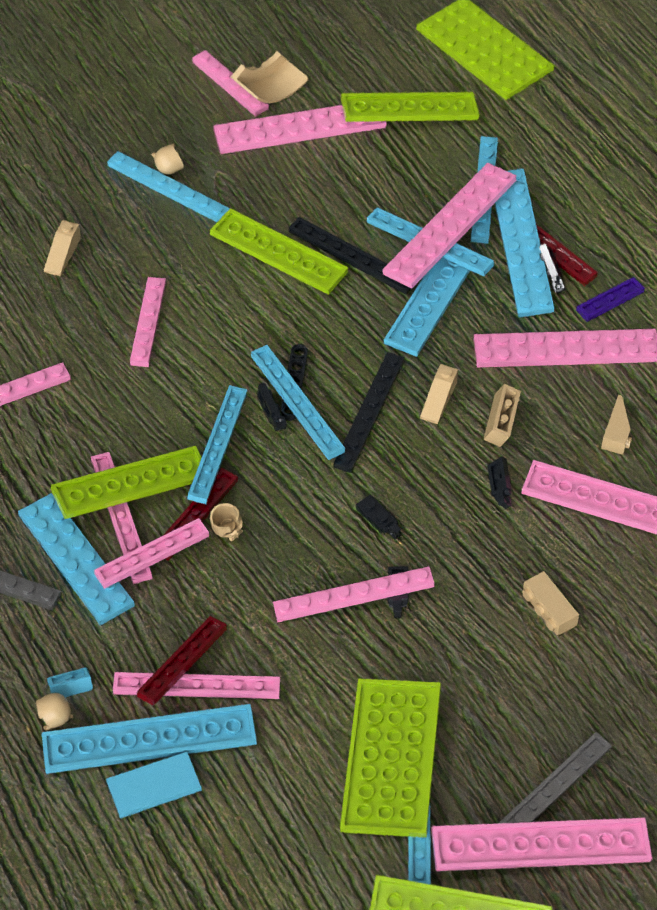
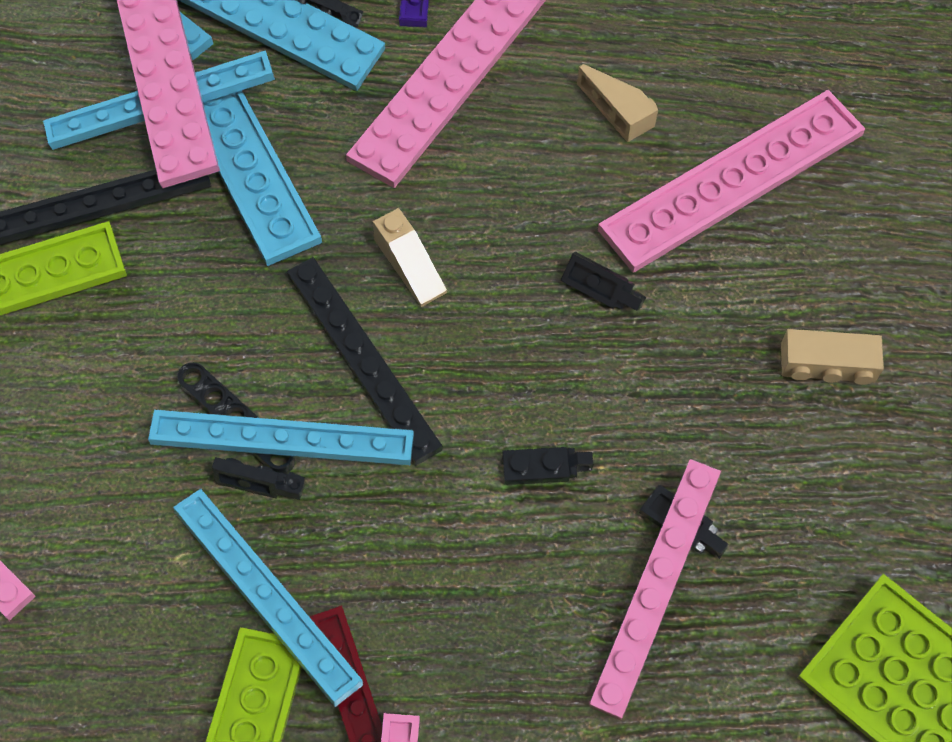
camera: 55 degrees left, 10 degrees up
tan helmet [210,503,243,541] -> none
tan brick [483,384,521,447] -> none

